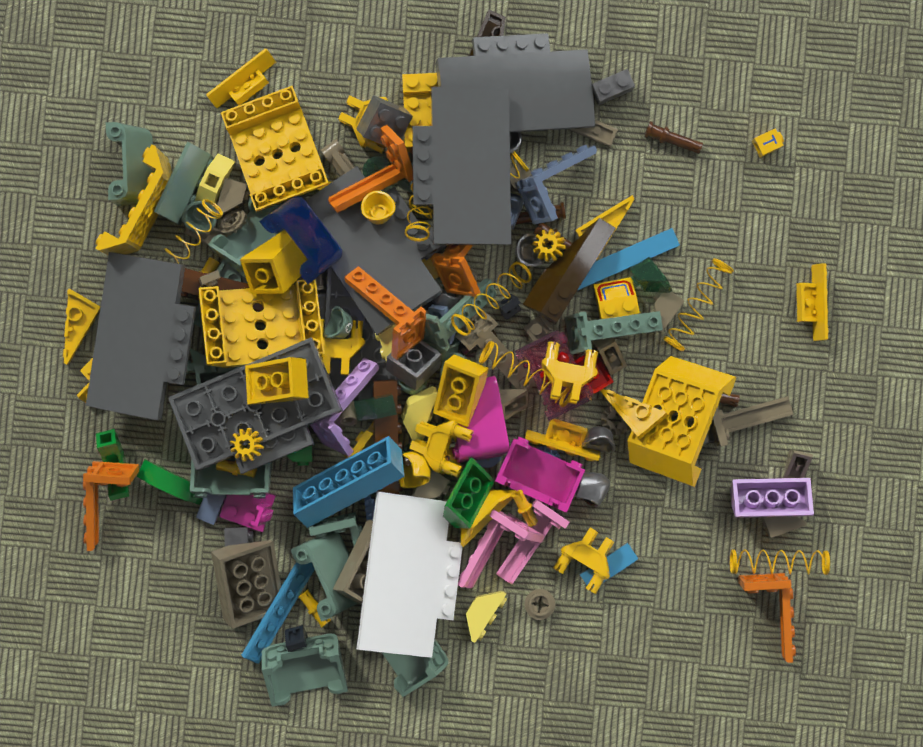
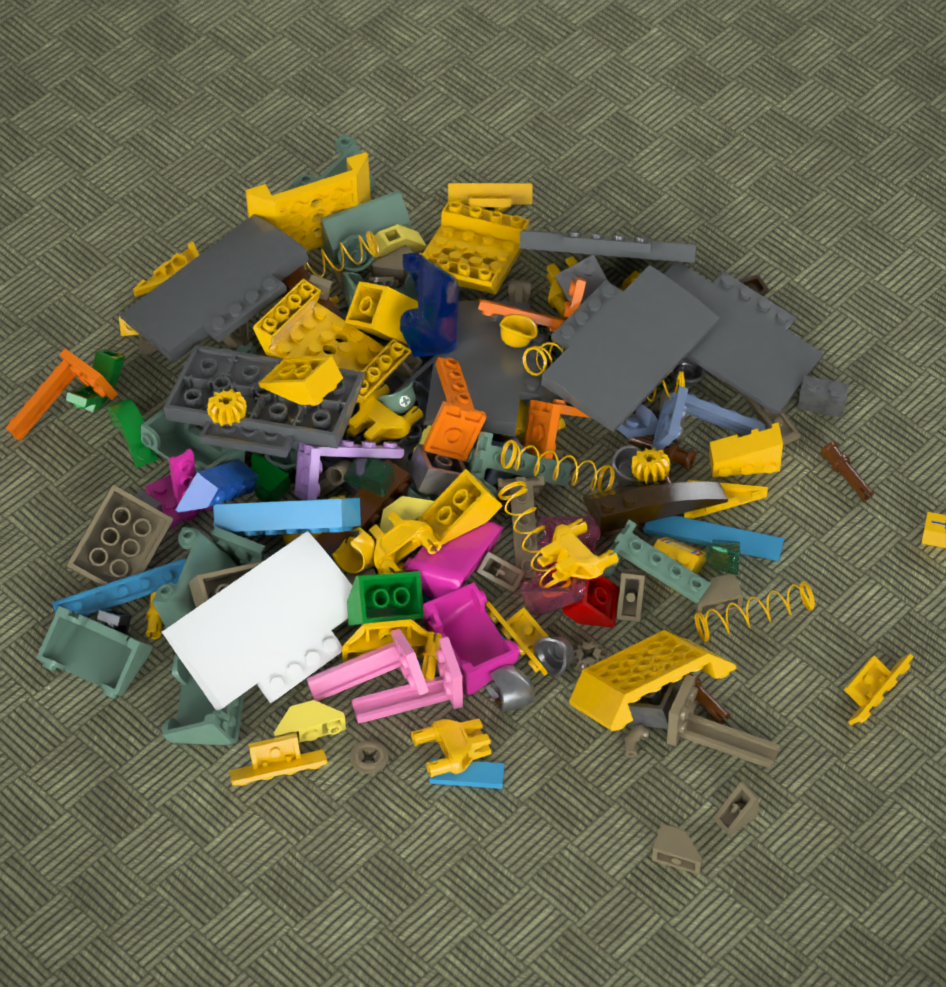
camera: 40 degrees right, 35 degrees down
sand blue slope [196,495,227,525] -> none
yellow pin [216,460,257,478] -> none
black bracket [495,294,521,320] -> none
yellow wing [600,389,668,439] -> none
lavender slope [730,478,814,518] -> none
yellow piece [730,549,830,575] -> none
orange bracket [738,573,796,663] -> none
none -> blue slope [175,459,260,512]
none -> yellow bracket [229,733,328,786]
none -> dark grey slope [520,229,697,263]
none -> yellow wedge [709,422,783,477]

